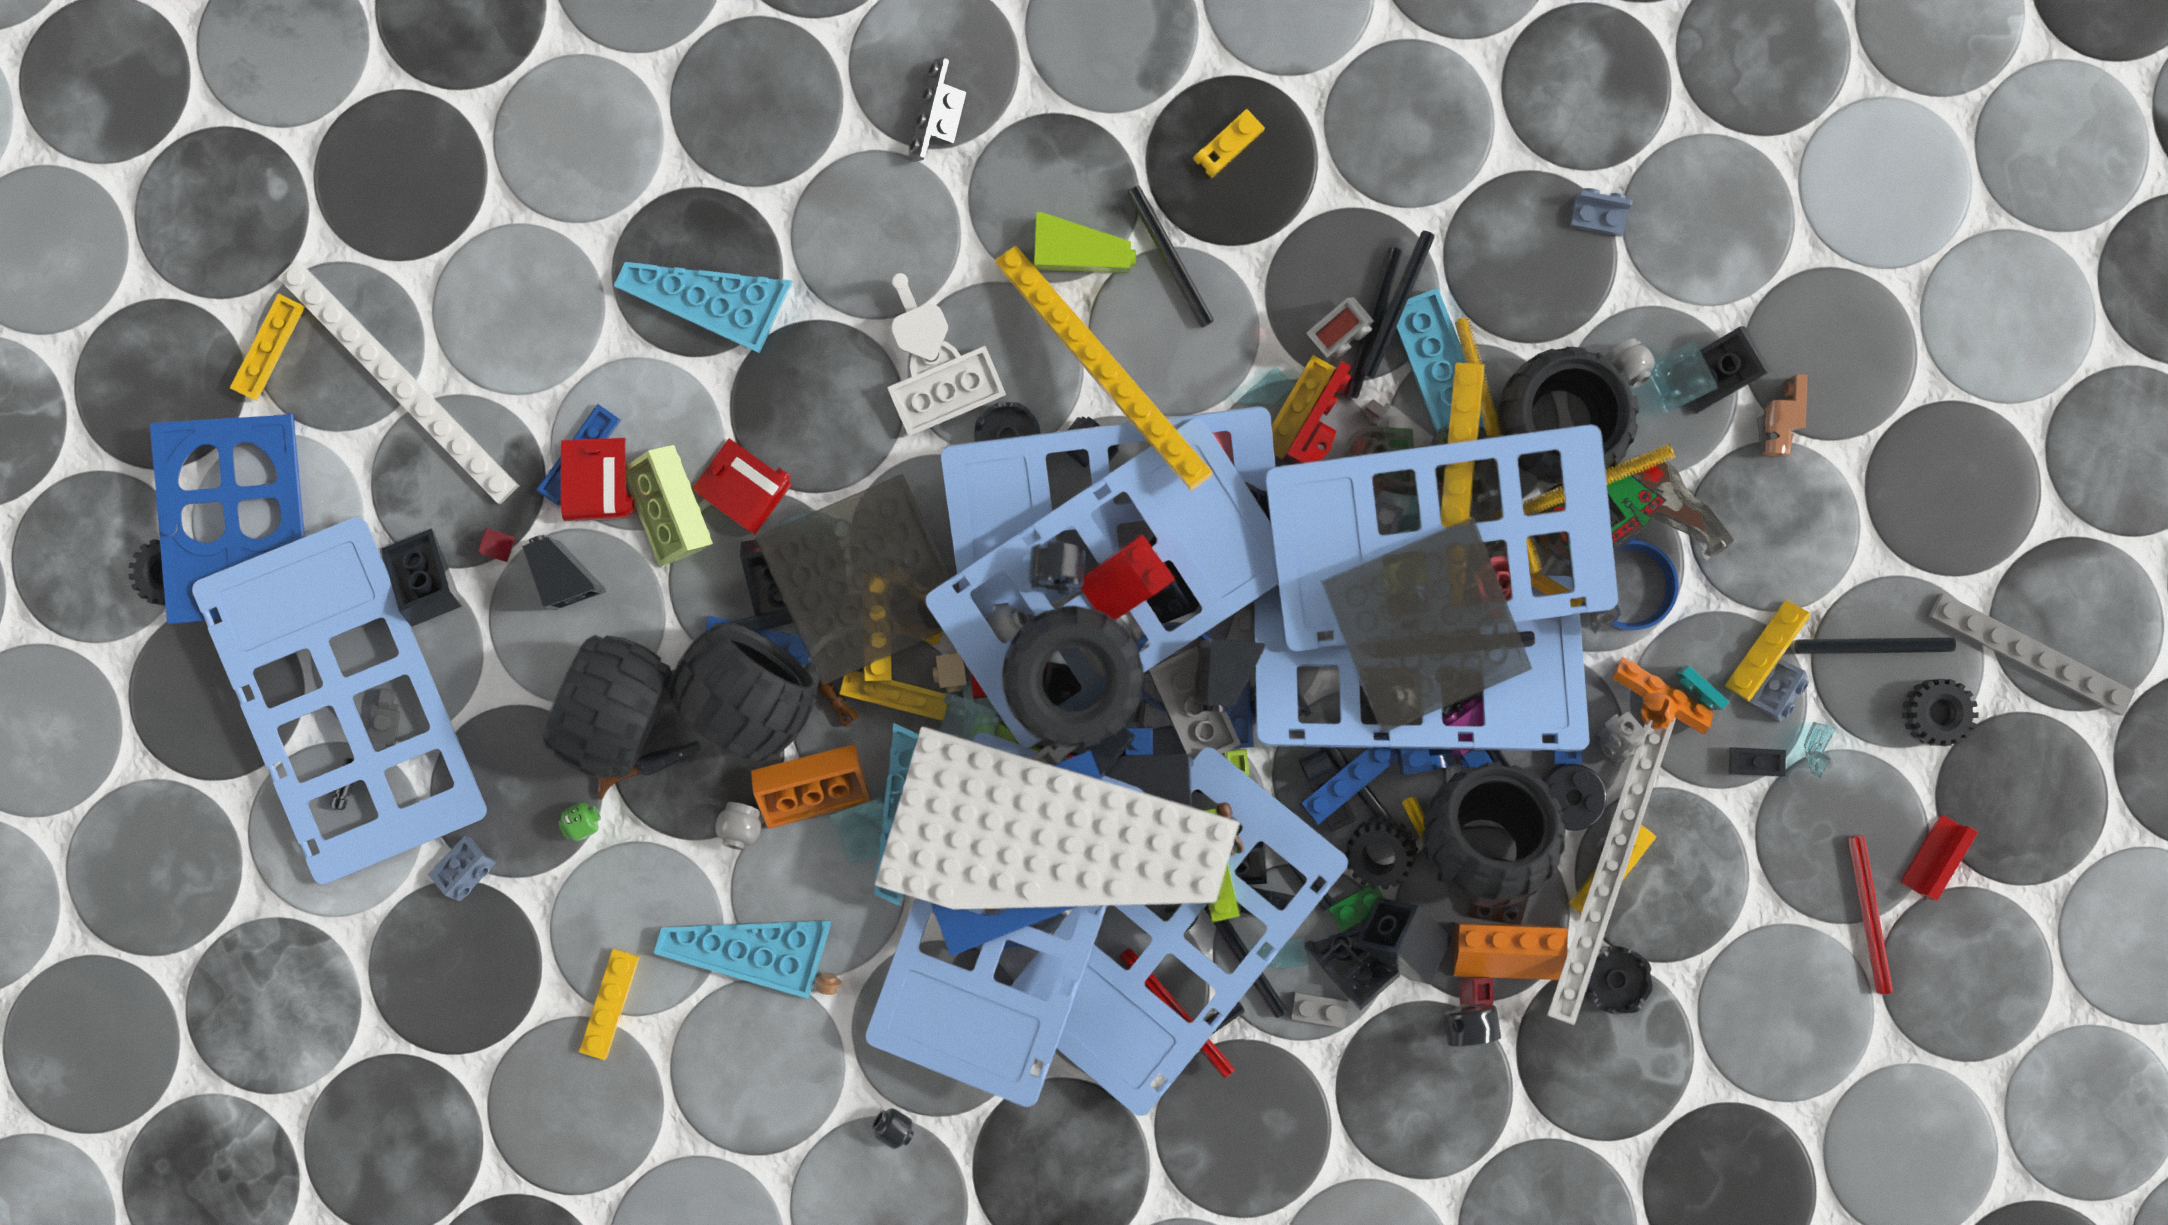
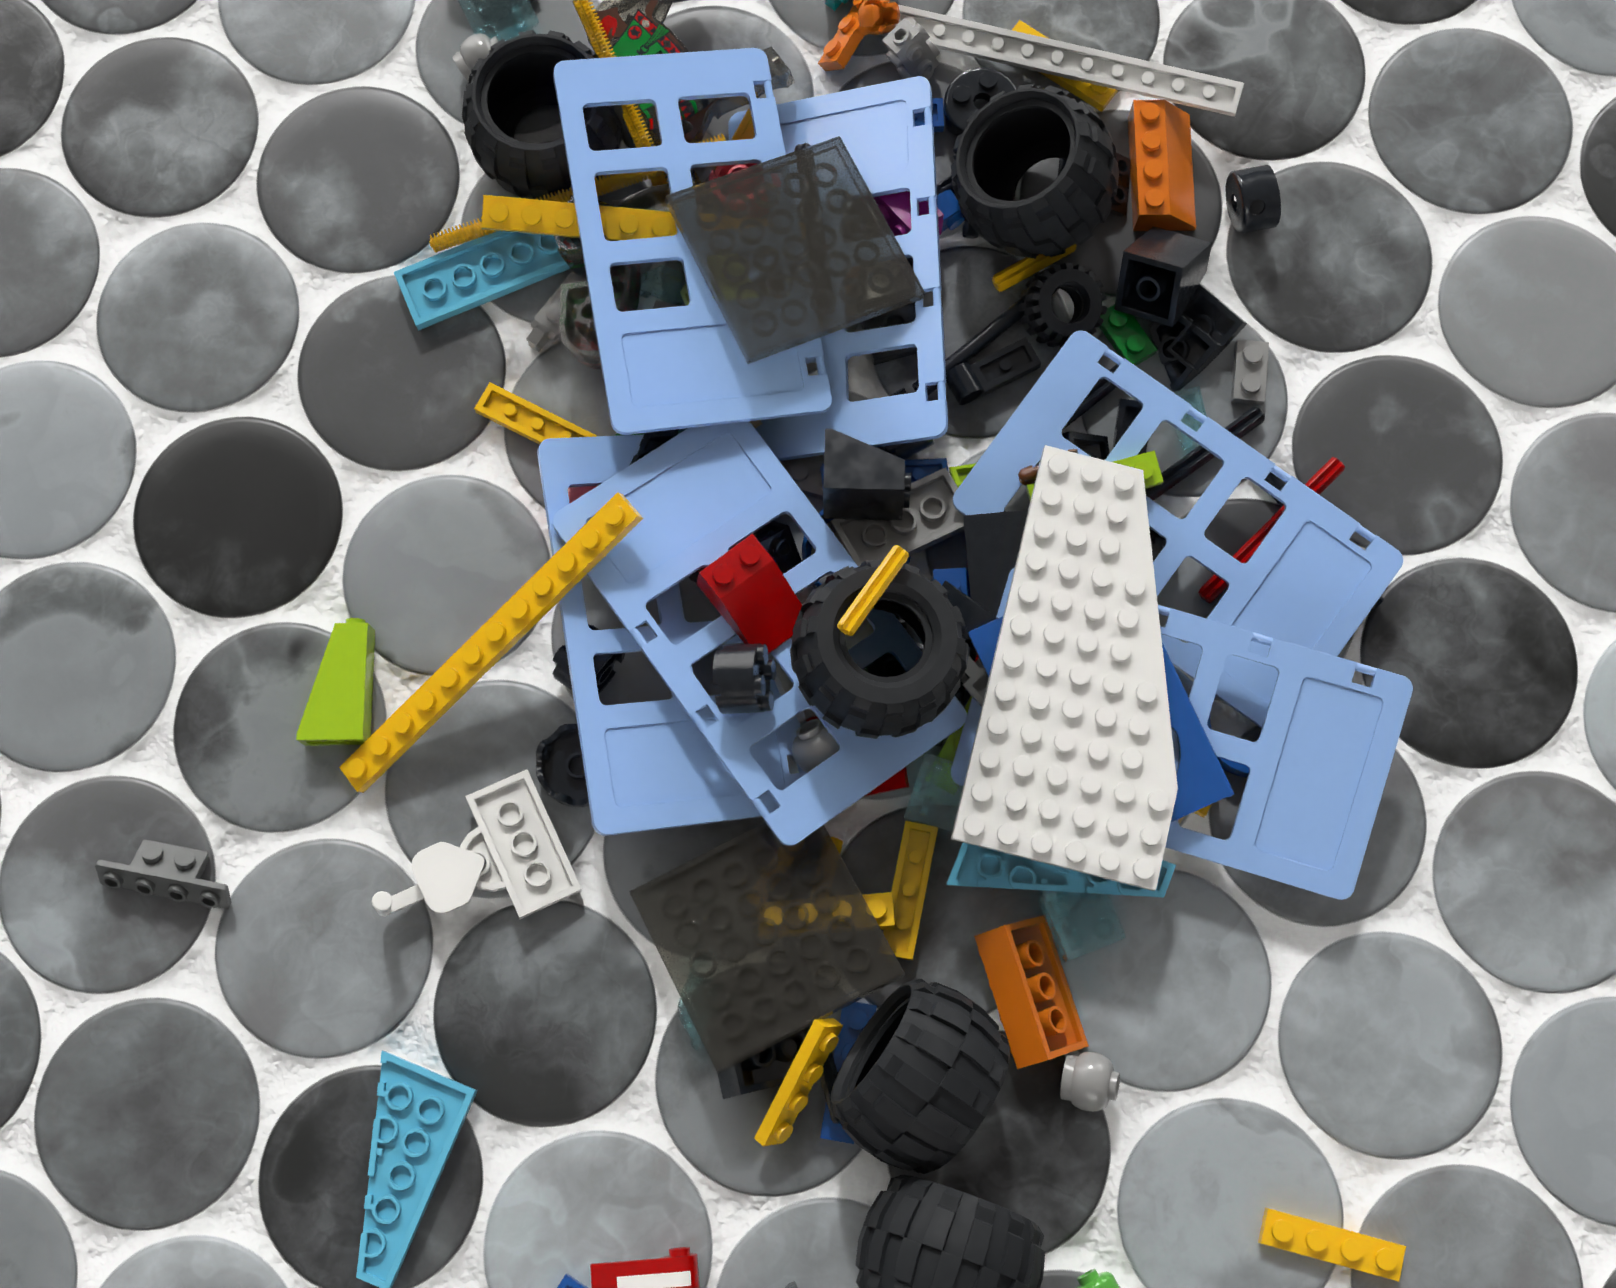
camera: 90 degrees left, 10 degrees down
black piece [596,740,701,800] -> none
yellowish green slope [626,445,713,567] -> none
medium azure wing [654,920,832,999] -> none
red door [692,438,793,535] -> none
medium nougat plate [814,972,841,995] -> none
reddish brown piece [818,680,859,727] -> none
black head [872,1108,914,1149] -> none
tan brick [933,653,968,693] -> none
black axle [1128,185,1214,328] -> none
yellow plate [1193,109,1265,178] -> none
clear light blue slope [1239,366,1295,404] -> none
red plate [1283,361,1351,465] -> none
blue plate [1300,736,1400,825] -> none
light grey piece [1306,297,1374,358] -> none
black axle [1345,246,1402,399] -> none
black axle [1361,230,1435,379] -> none
blue arch [1396,748,1455,775] -> none
dark red slope [1459,977,1493,1006] -> none
sand blue bracket [1569,188,1632,237] -> none
black plate [1585,946,1653,1015] -> none
blue piece [1593,540,1679,631] -> none
none -> yellow plate [754,1018,843,1147]
none -> yellow axle [837,545,909,636]

